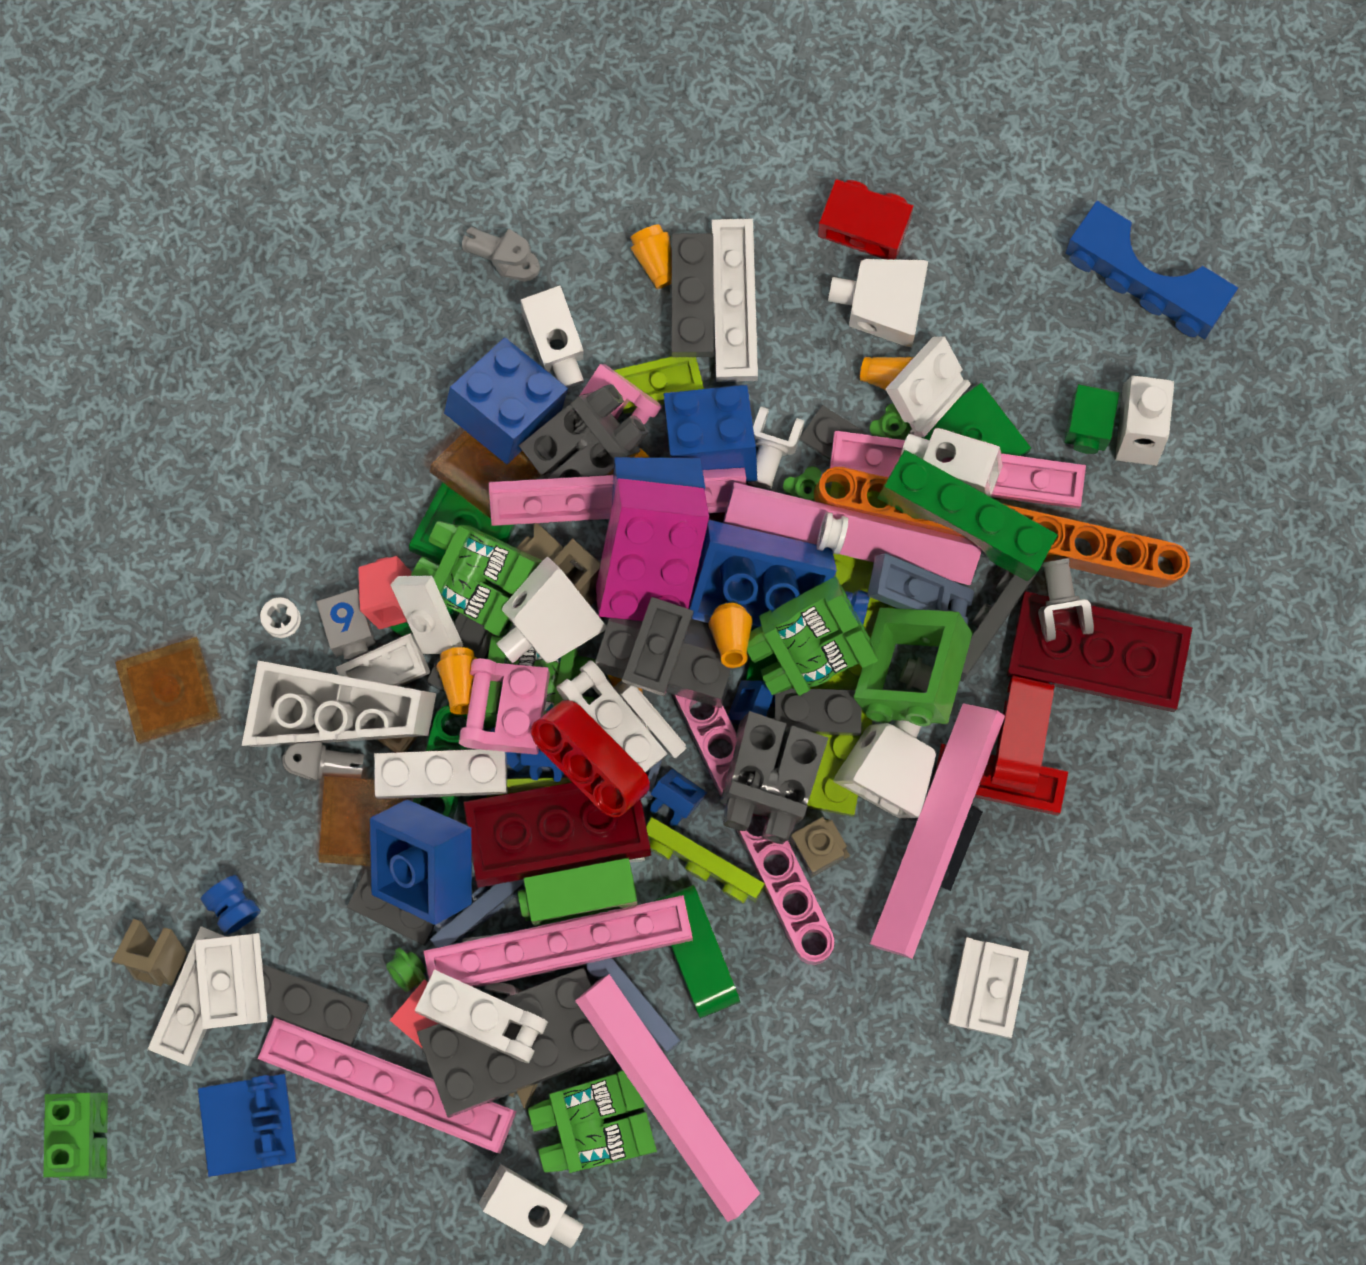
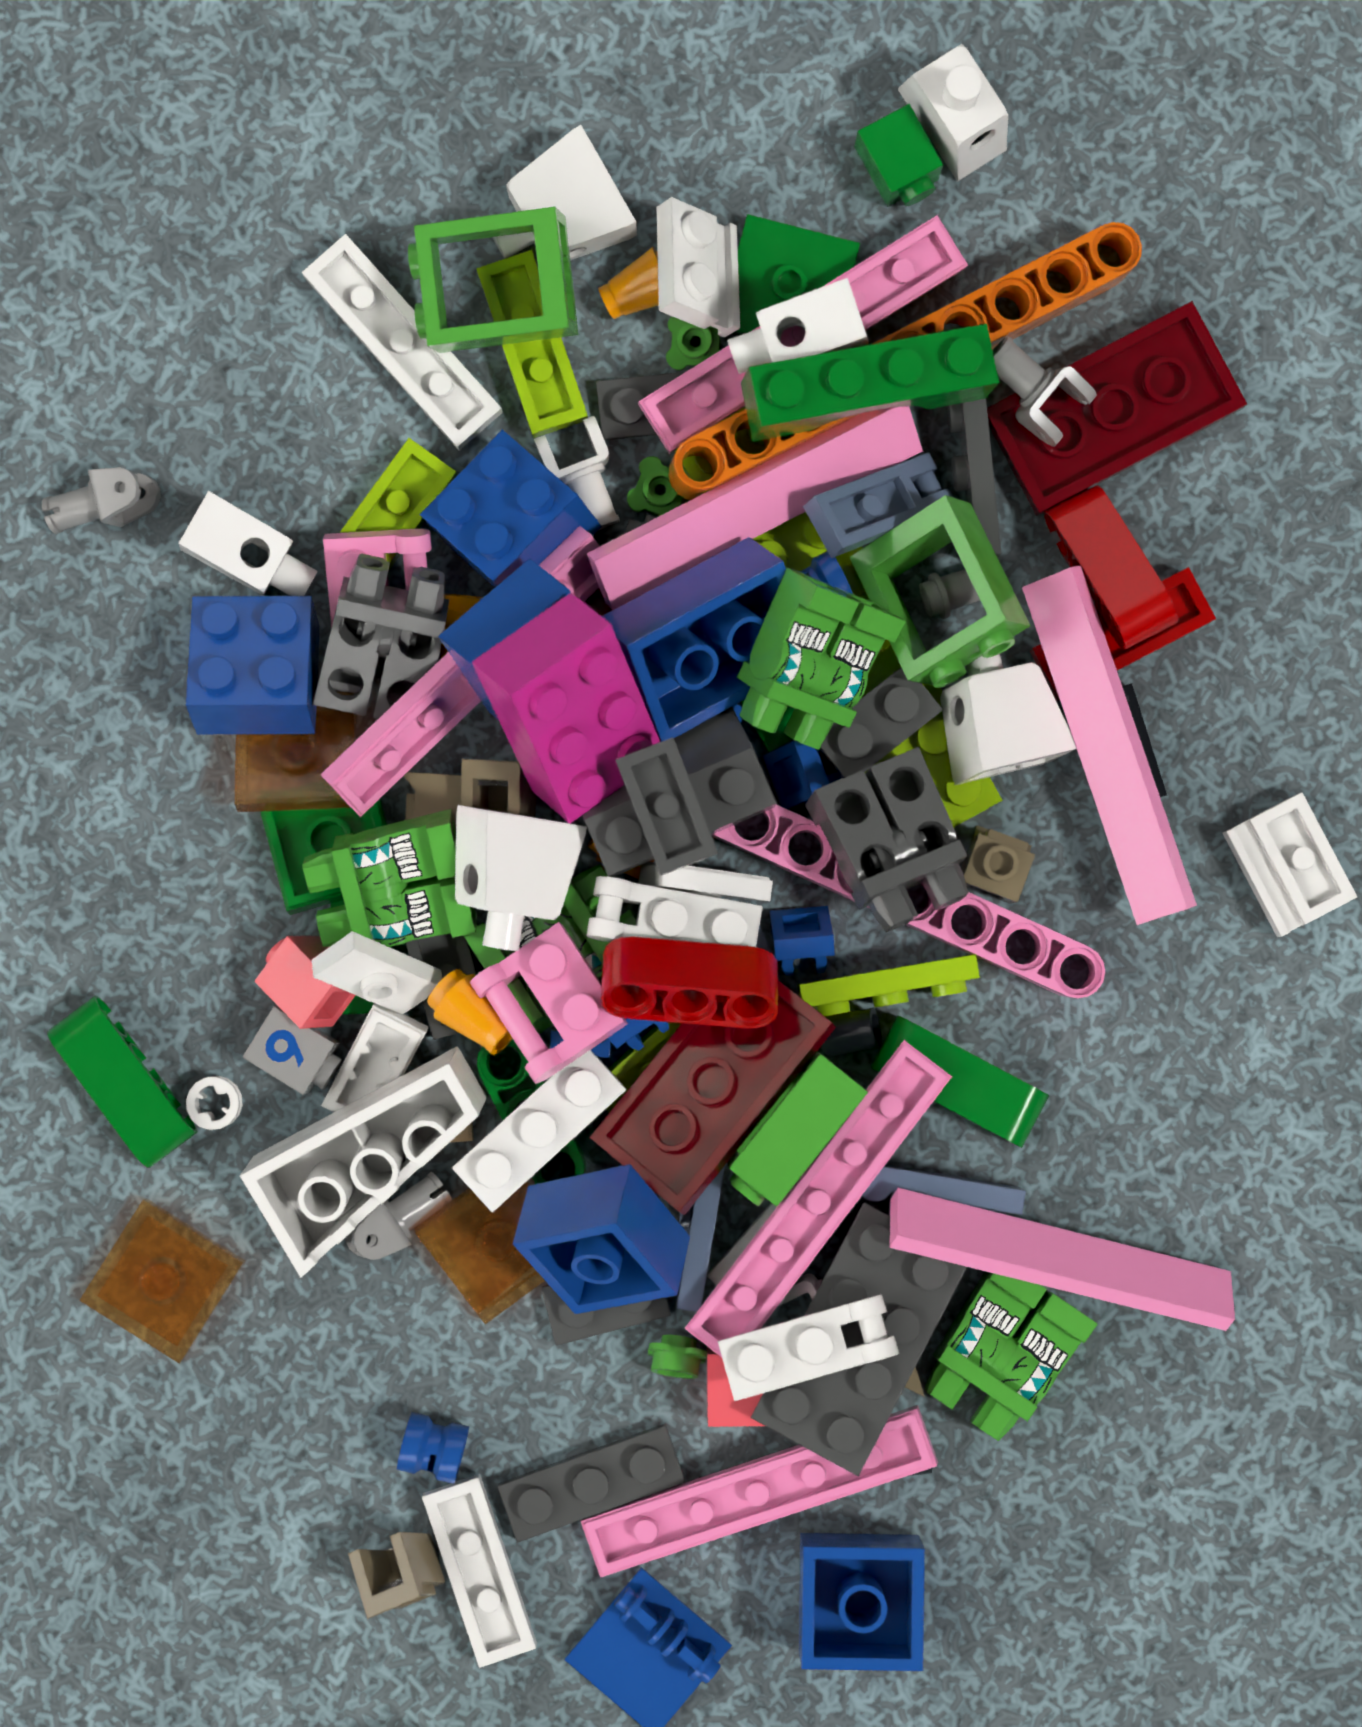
camera: 45 degrees left, 10 degrees up
white plate [195,933,268,1029] -> none
white torso [479,1164,584,1248] -> none
light orange cone [630,224,672,289] -> none
dark grey plate [672,233,714,357] -> none
light orange cone [709,603,752,668] -> none
white bush [817,512,848,555] -> none
red brick [818,179,914,260] -> none
none -> green beam [47,995,198,1168]
none -> bright green window [408,207,579,353]
none -> lime plate [476,250,588,439]
none -> blue brick [799,1533,925,1671]
none -> black hinge [822,1008,882,1057]

